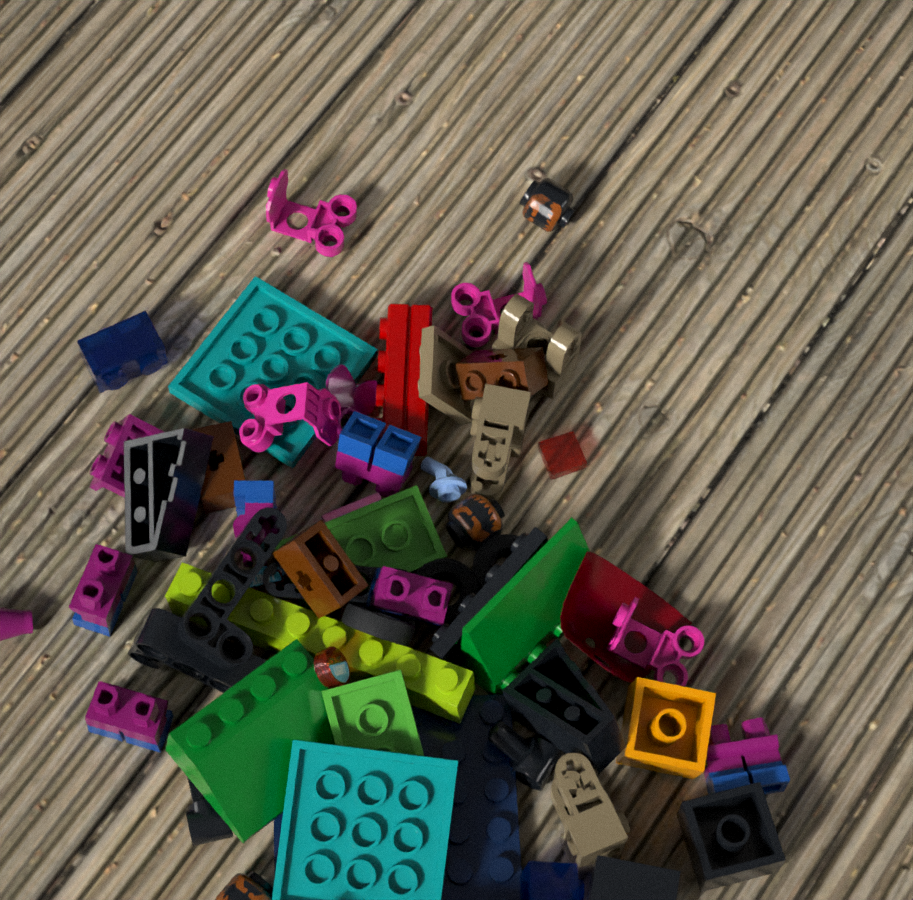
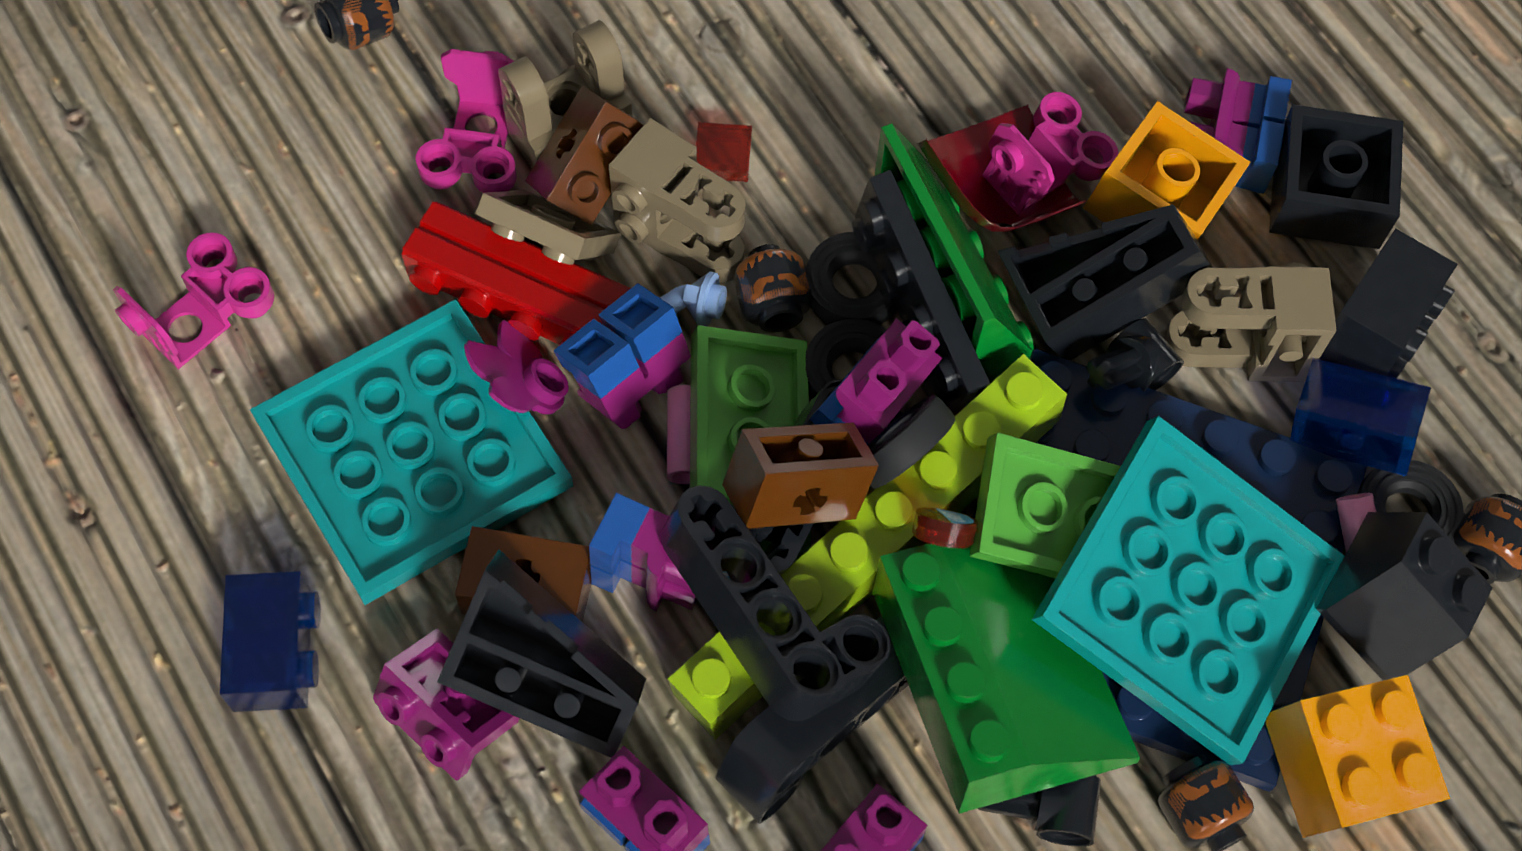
camera: 65 degrees left, 0 degrees up
dark pink piece [239,382,341,453] -> none

